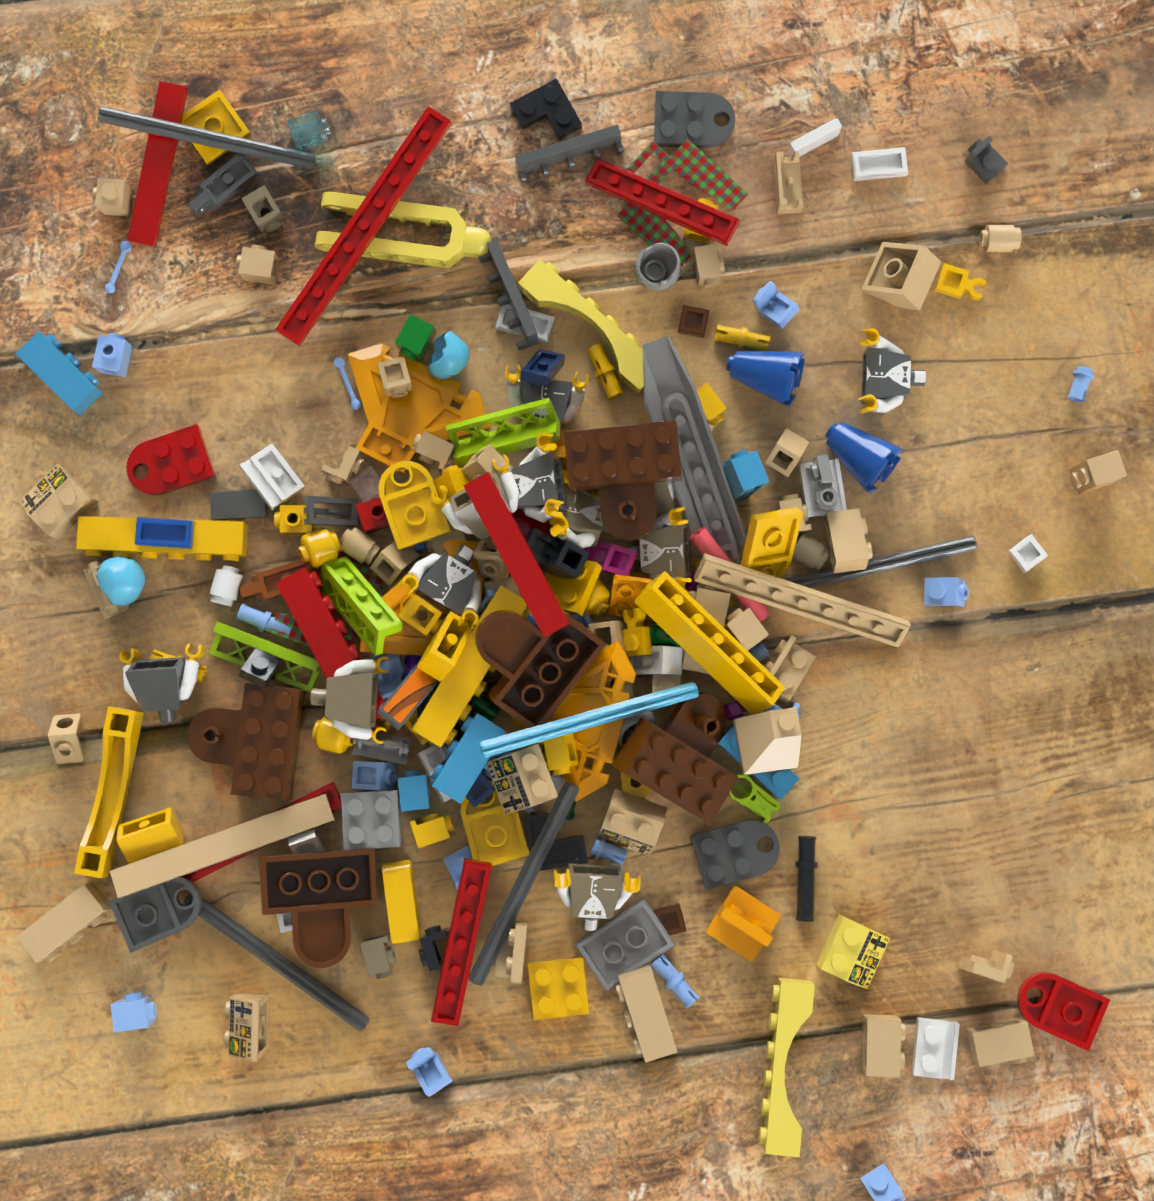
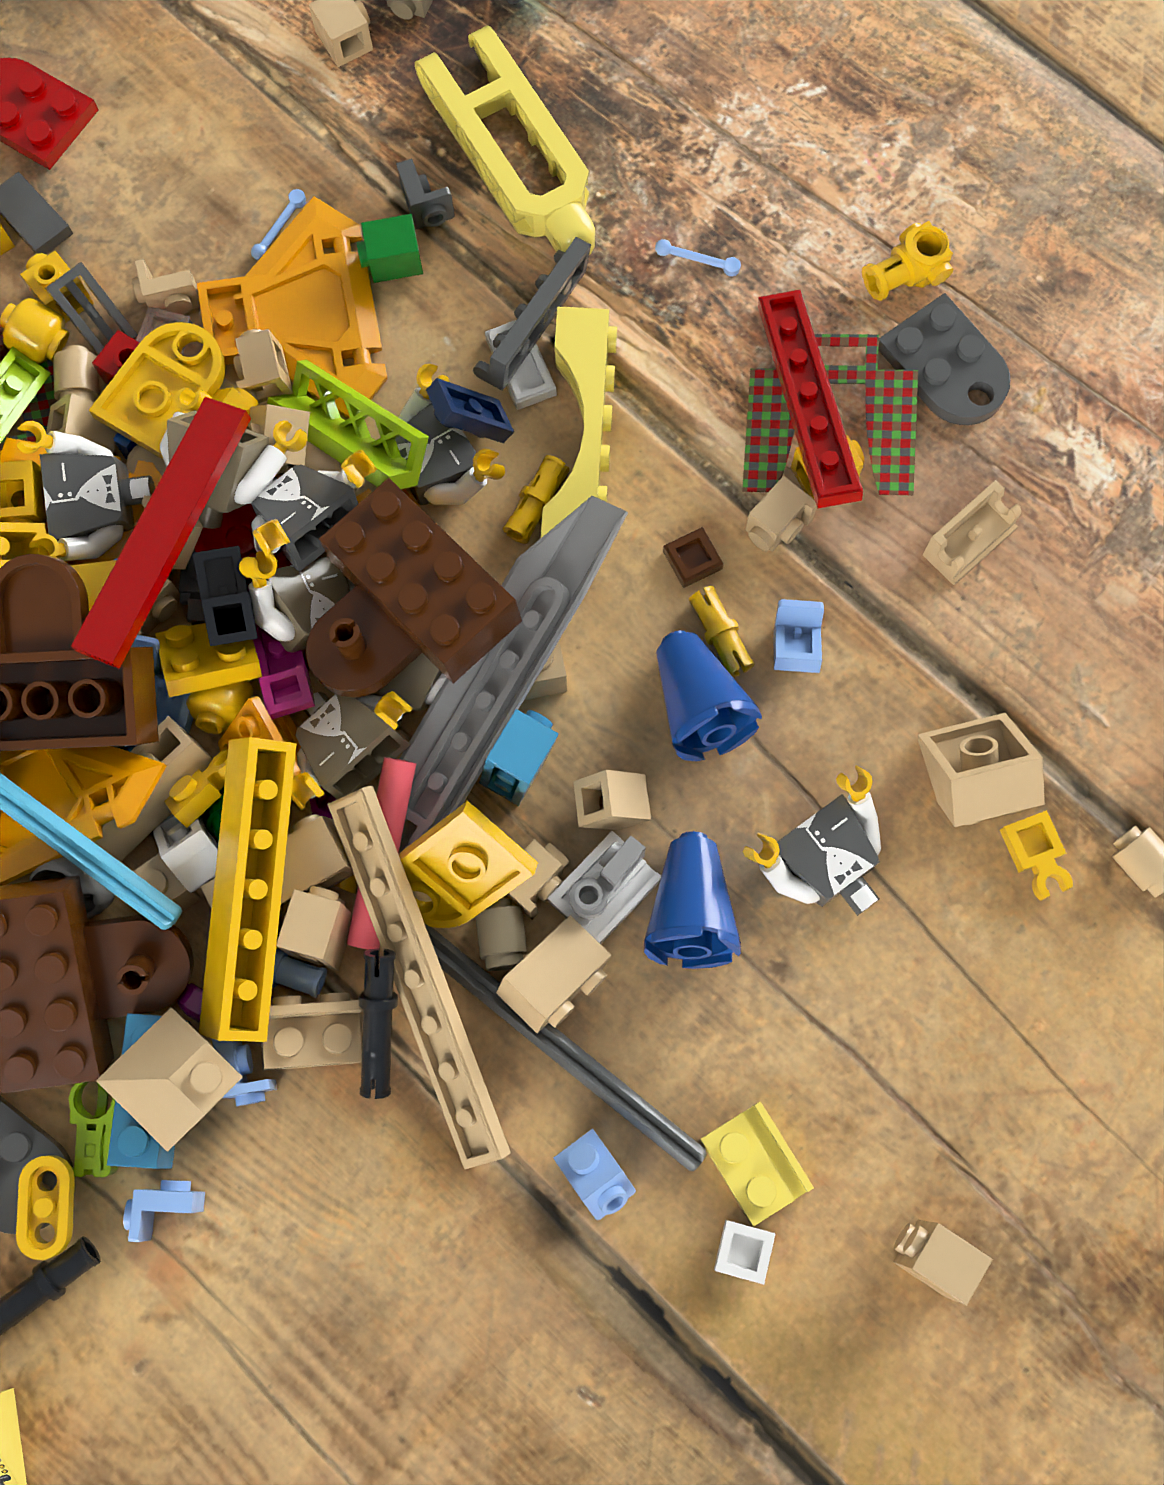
camera: 55 degrees right, 10 degrees down
white plate [239,444,305,511] -> none
red plate [275,106,452,347] -> none
tan bracket [378,356,413,398] -> none
medium azure hair [428,331,470,379] -> none
black plate [510,78,582,140] -> none
dark grey hinge [515,124,624,183] -> none
light grey hair [634,243,681,291] -> none
yellow brick [697,383,727,427] -> none
white tile [787,118,842,157] -> none
white tile [851,147,908,181] -> none
light blue pin [1067,366,1095,403] -> none
none -> yellow plate [16,1155,75,1260]
none -> light blue bracket [123,1180,205,1242]
none -> black pin [359,948,398,1099]
none -> dark grey bracket [396,159,455,230]
none -> light blue hinge [655,239,741,277]
none -> light yellow plate [700,1101,814,1227]
none -> yellow connector [862,221,954,301]

